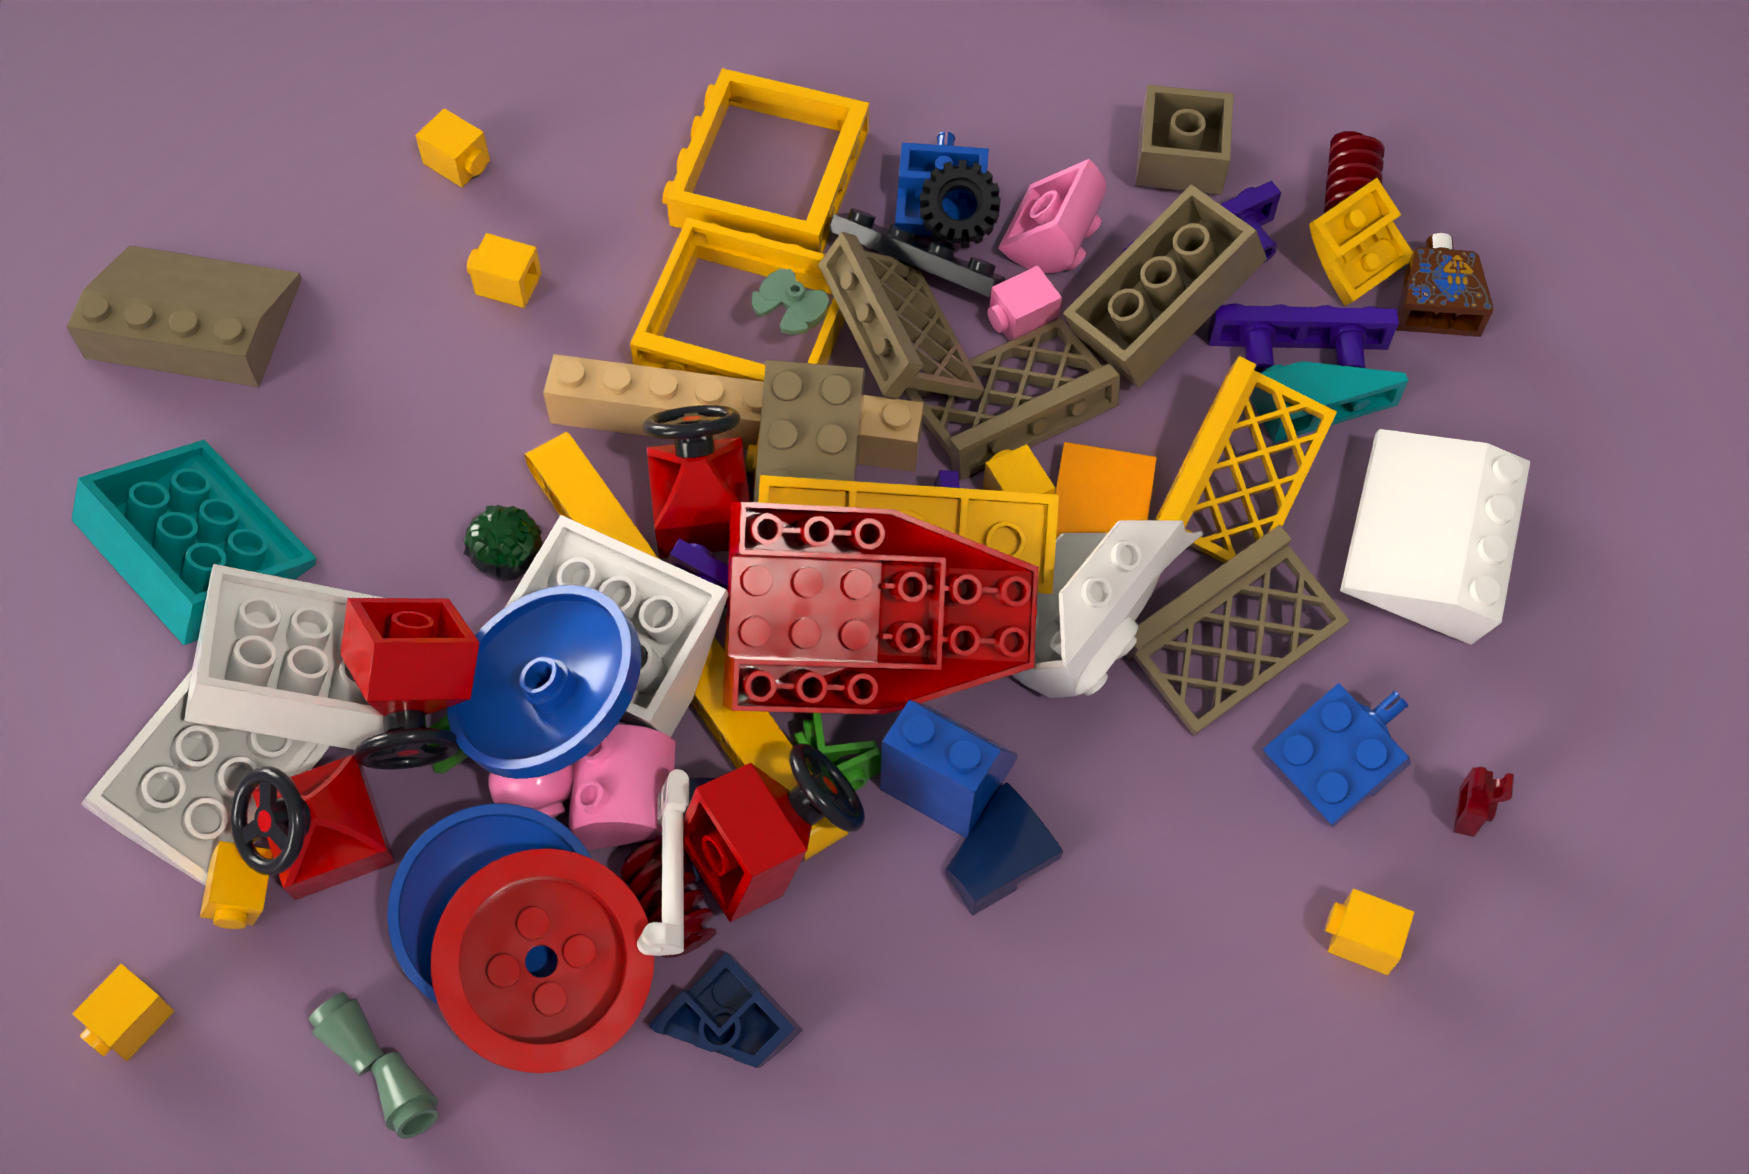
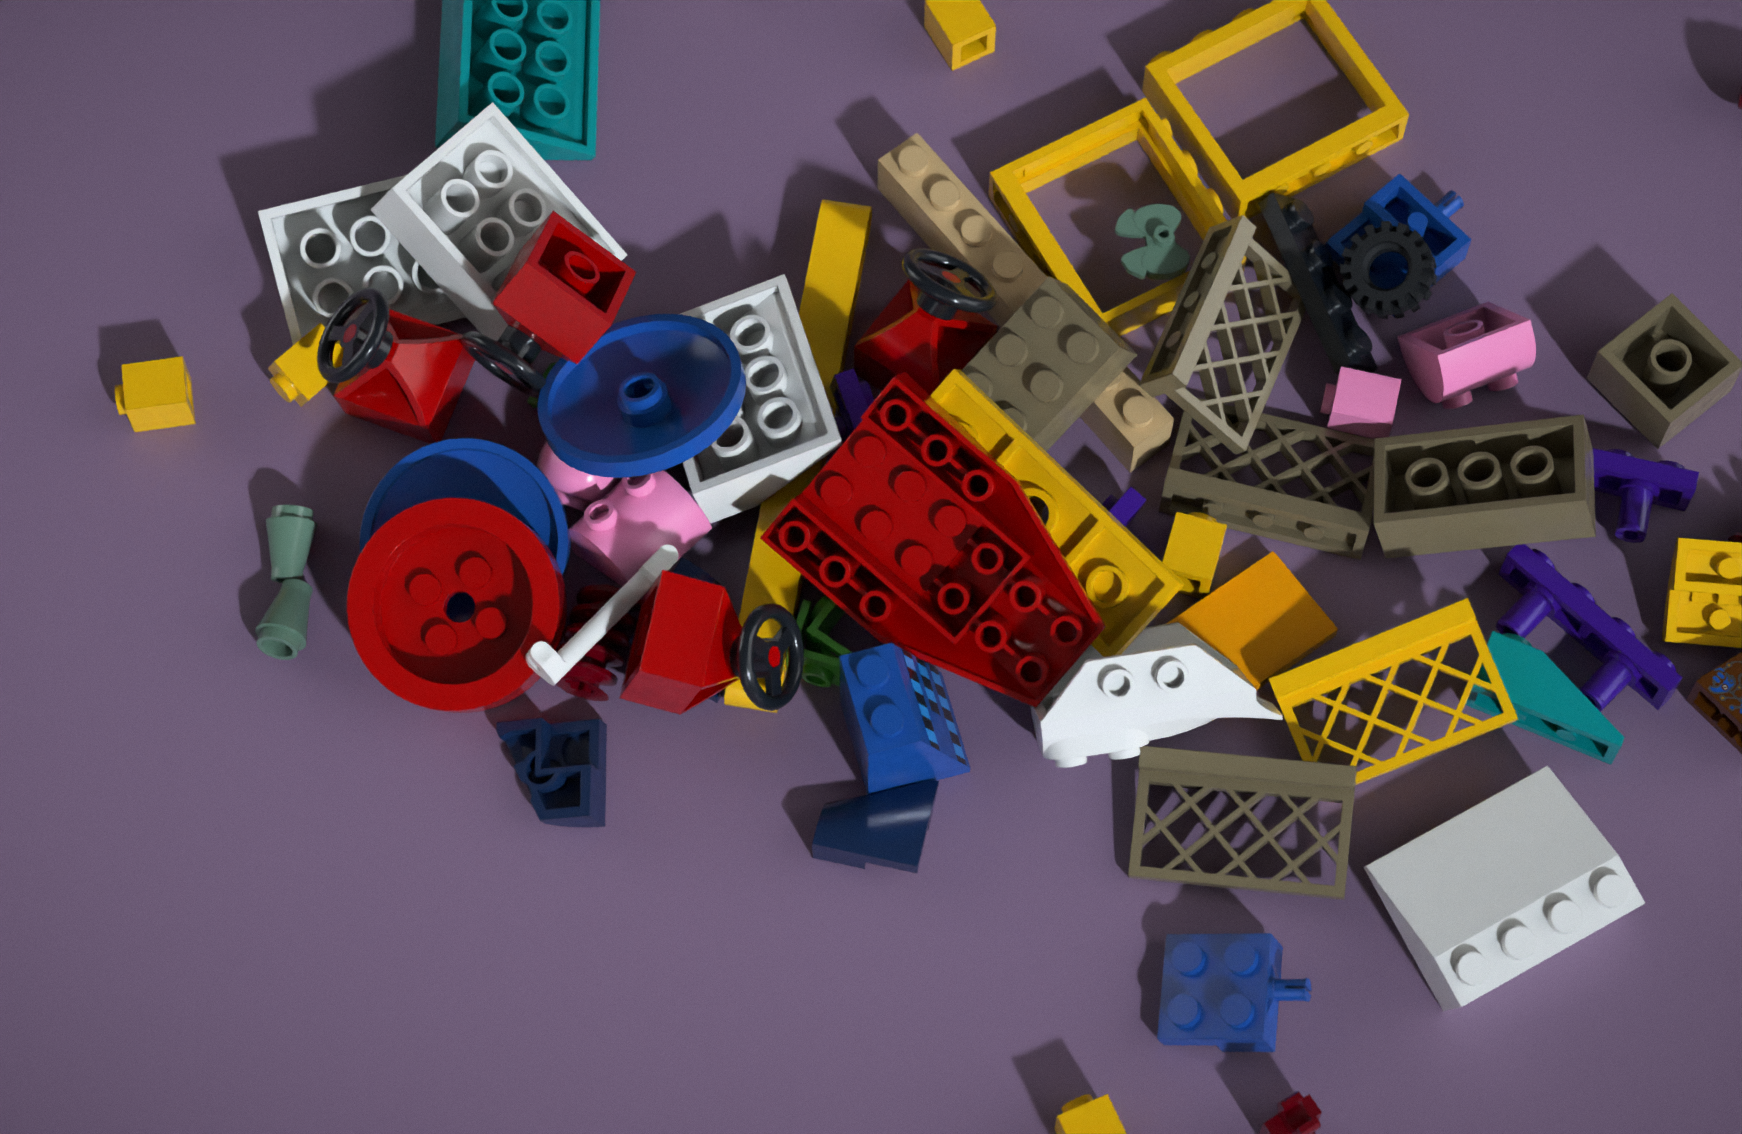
camera: 45 degrees right, 5 degrees up
dark green piece [463,505,543,582] -> none

